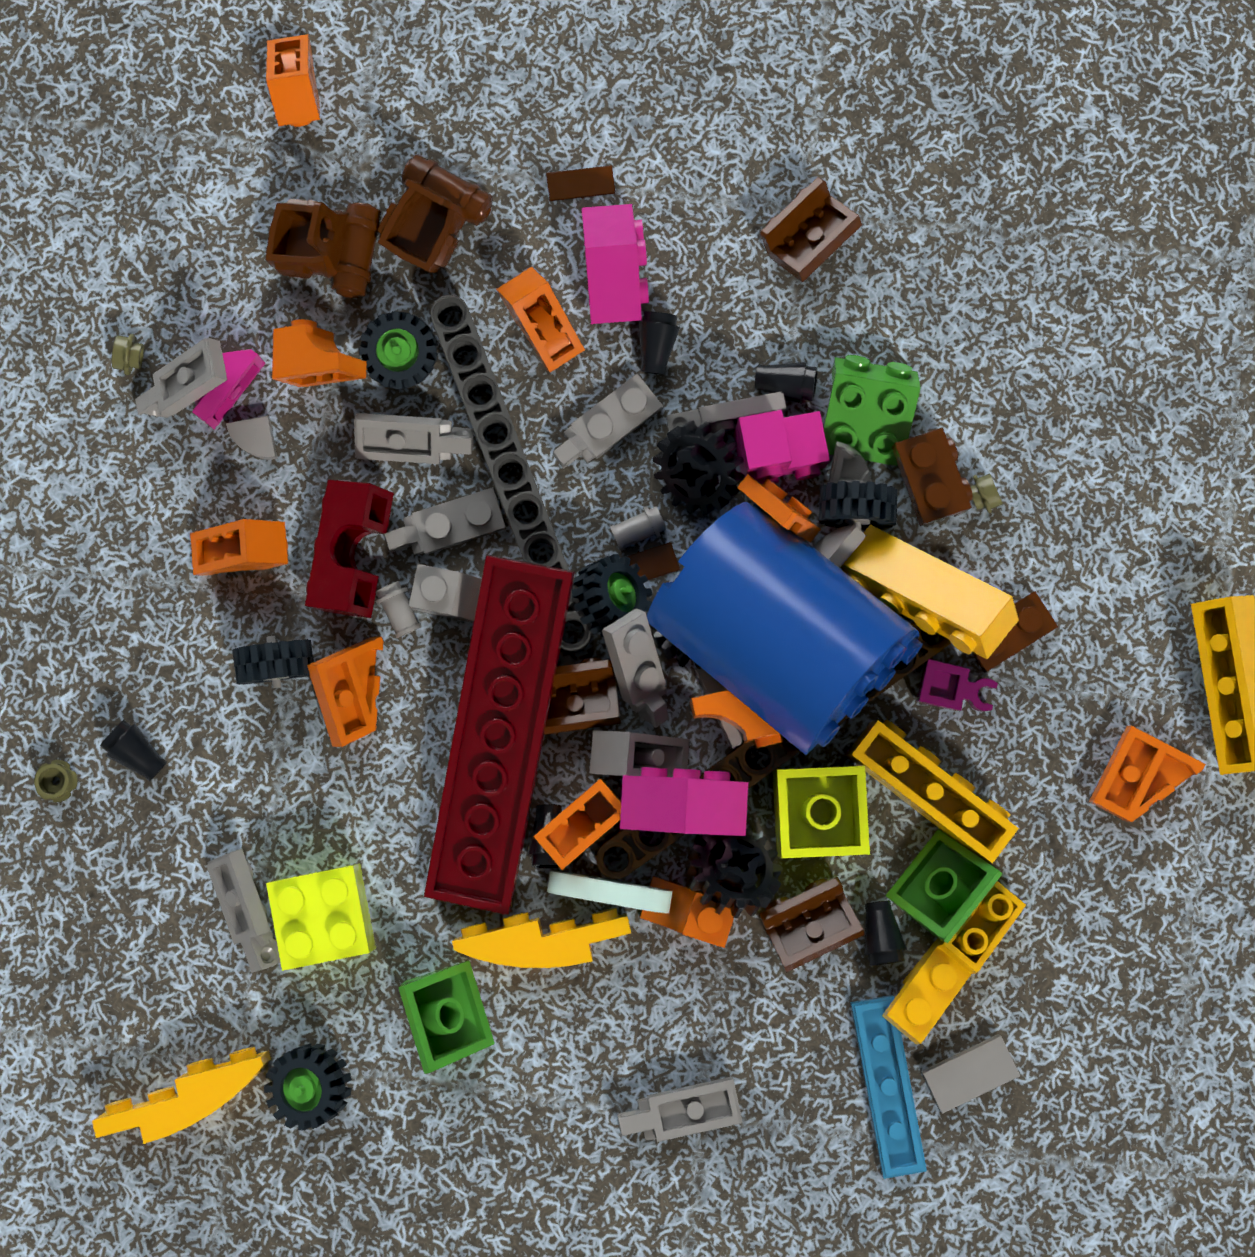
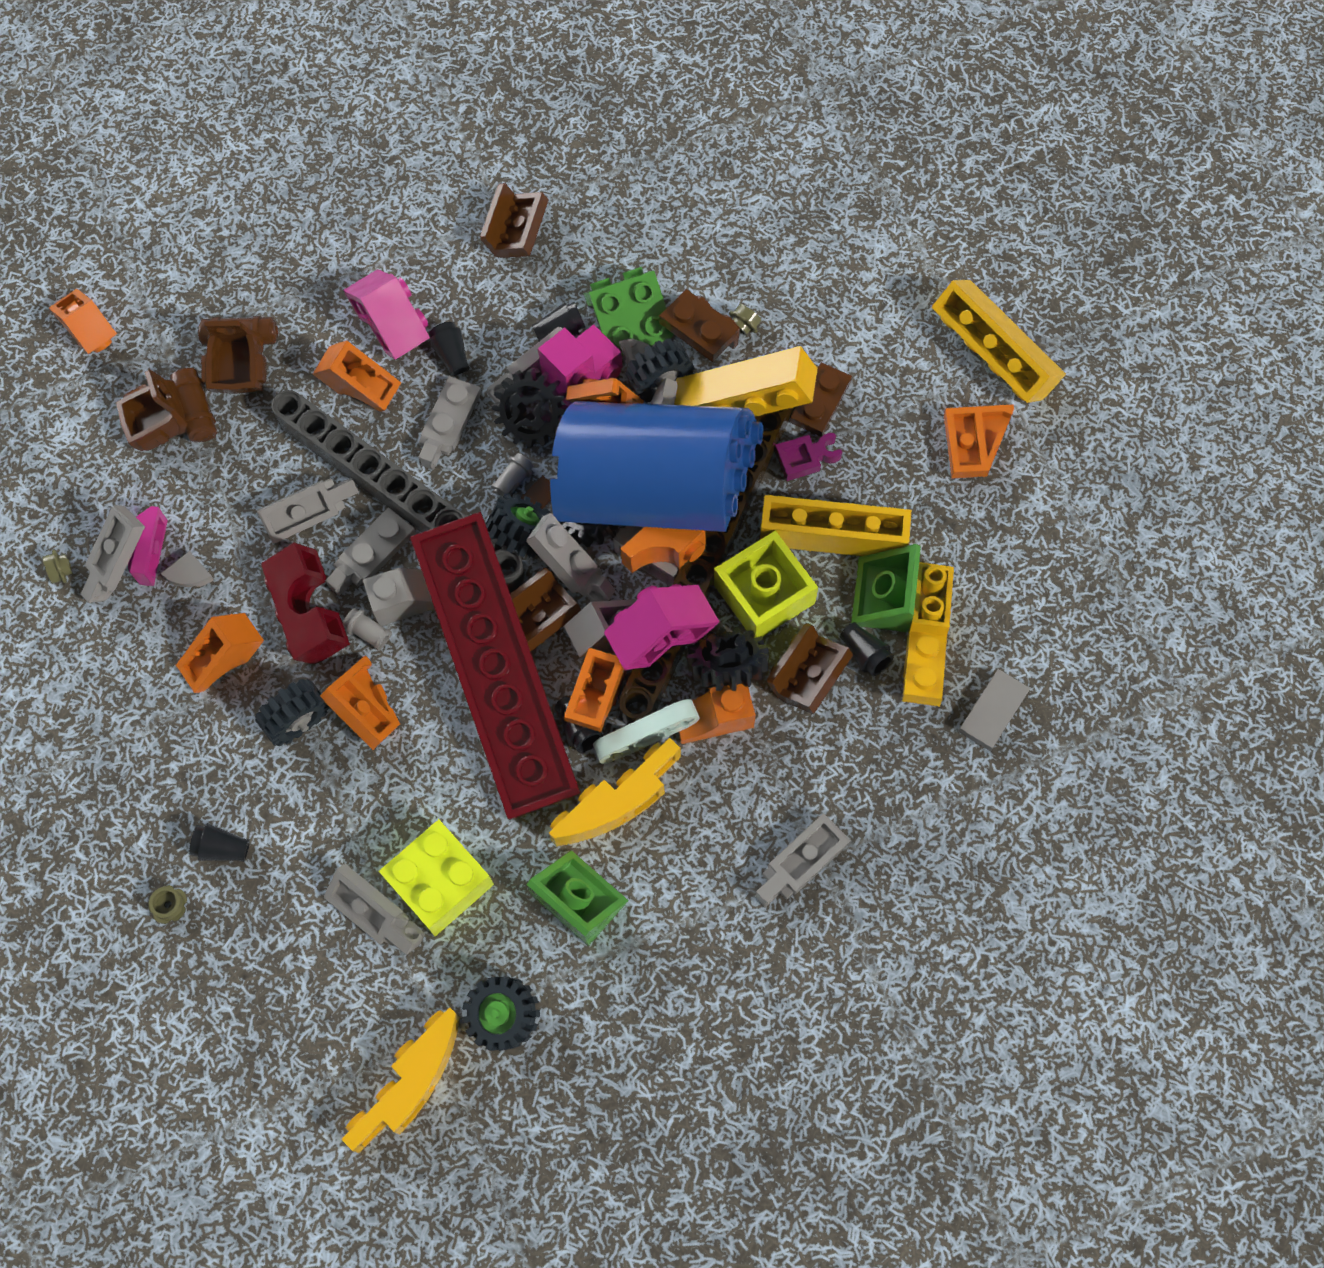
camera: 25 degrees left, 15 degrees down
orange arch [272,319,367,387] -> none
black wheel [359,311,438,389] -> none
reddish brown window [546,165,615,201] -> none
dark azure tile [850,995,927,1179] -> none

